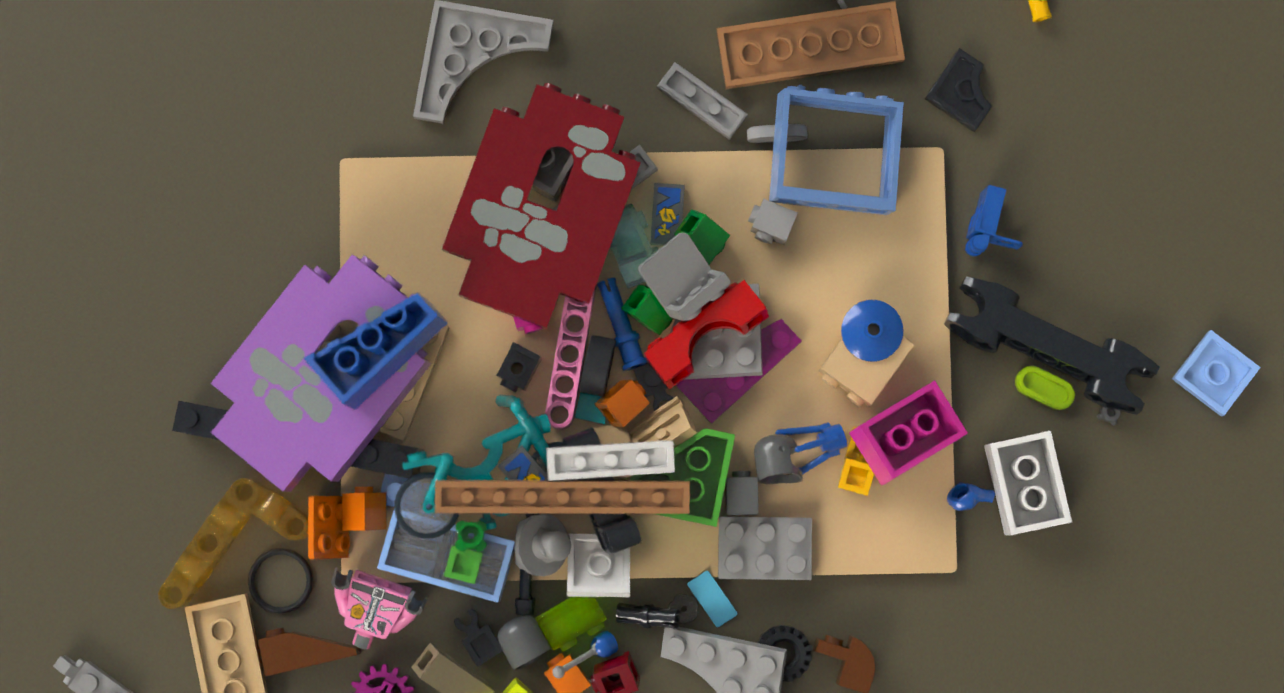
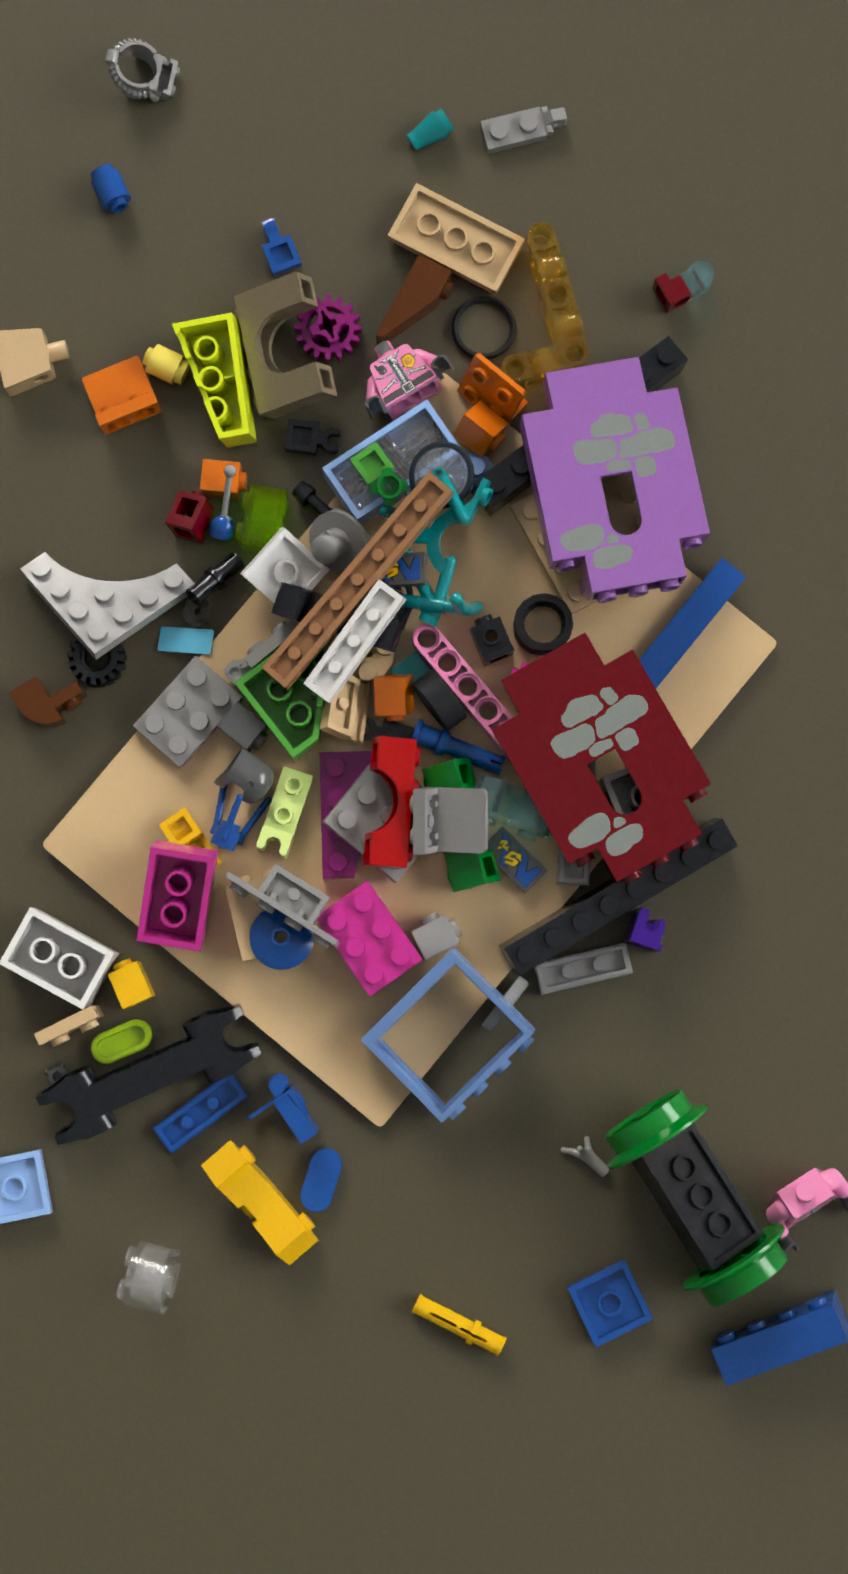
camera: 125 degrees right, 0 degrees up
blue wedge [303,293,448,410] -> none
light grey plate [413,0,554,124] -> none
dark grey helmet [498,615,552,670] -> none
medium nougat plate [716,1,905,89] -> none
black tile [925,48,992,132] -> none
blue animal [947,482,995,511] -> none
none -> tan plate [34,1005,104,1047]
none -> yellow brick [107,958,156,1009]
none -> clear brick [116,1241,181,1315]
none -> blue tile [152,1074,249,1154]
none -> yellow brick [201,1140,319,1266]
none -> light grey hinge [223,620,298,688]
none -> light grey bracket [225,863,340,949]
none -> yellowish green plate [256,766,314,859]
none -> blue tile [300,1148,342,1212]
none -> dark pink brick [317,880,423,996]
none -> black brick [498,818,738,976]
none -> black tyre [513,593,574,656]
none -> dark purple hinge [624,907,665,952]
none -> blue tile [639,558,746,688]
none -> leg [652,260,715,313]

